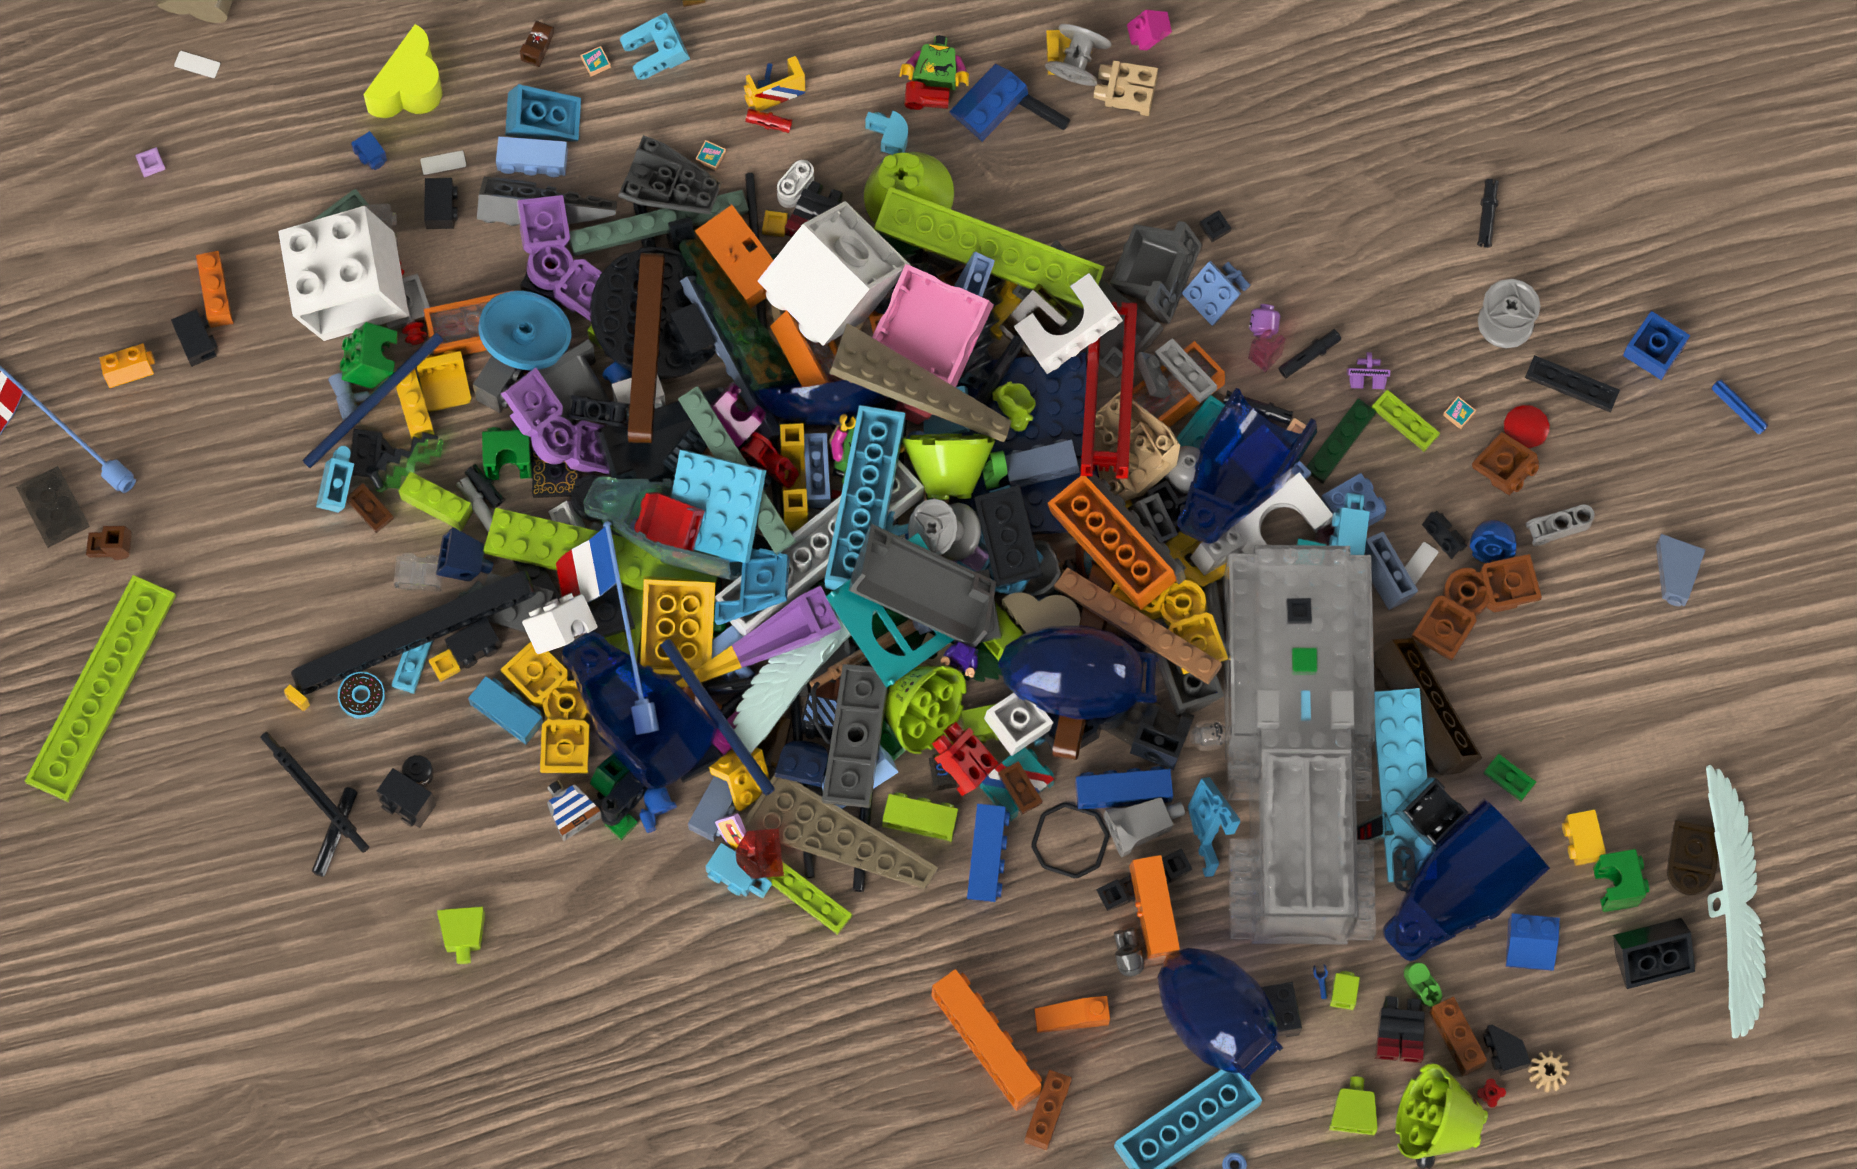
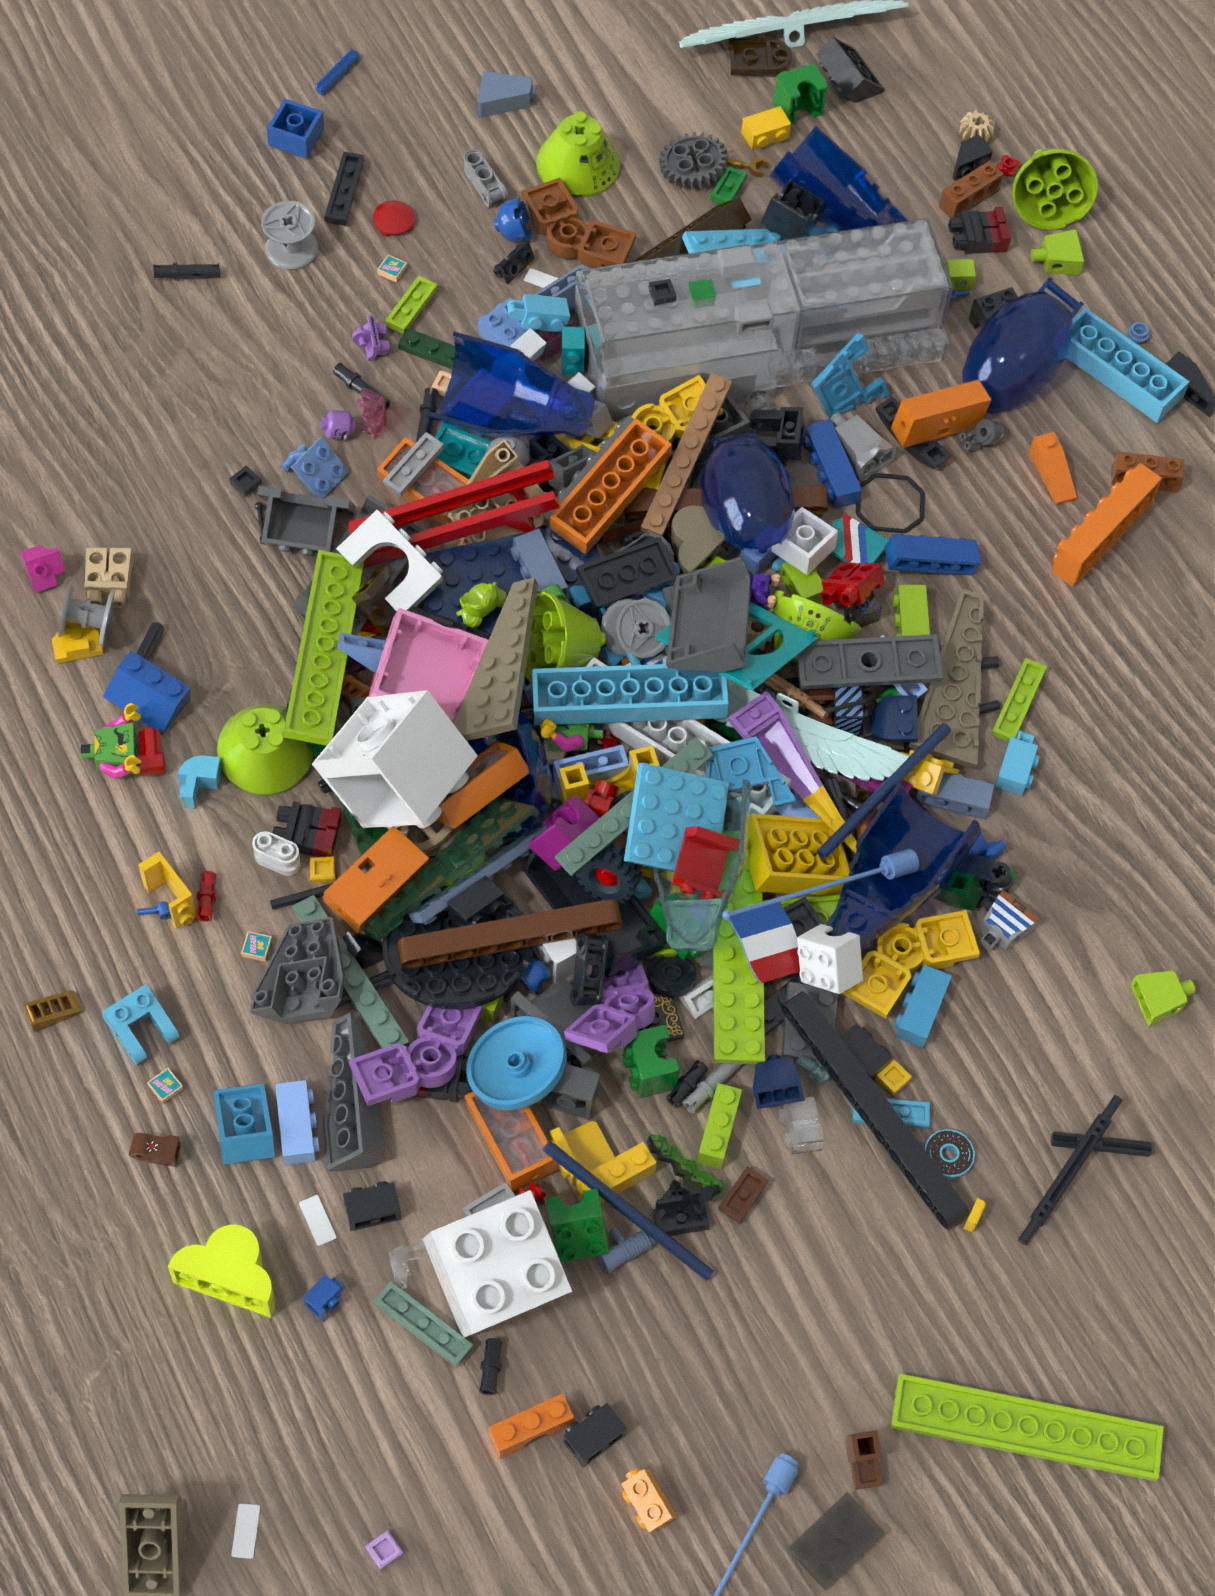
camera: 105 degrees left, 10 degrees down
medium azure brick [316,446,354,513] -> none
black brick [376,768,436,828] -> none
black head [402,755,434,787] -> none
slope [715,813,762,858] -> none
clear red slope [735,828,784,879] -> none
reddish brown plate [998,761,1043,815] -> none
dark grey plate [1135,352,1171,399] -> none
bright green piece [1404,962,1442,1006] -> none
dark orange plate [1472,432,1539,496] -> none
blue slope [1506,914,1560,971] -> none
none -> black pin [479,1338,503,1395]
none -> lime cone [536,111,620,198]
none -> dark grey gear [659,132,728,189]
none -> pearl gold piece [726,158,769,178]

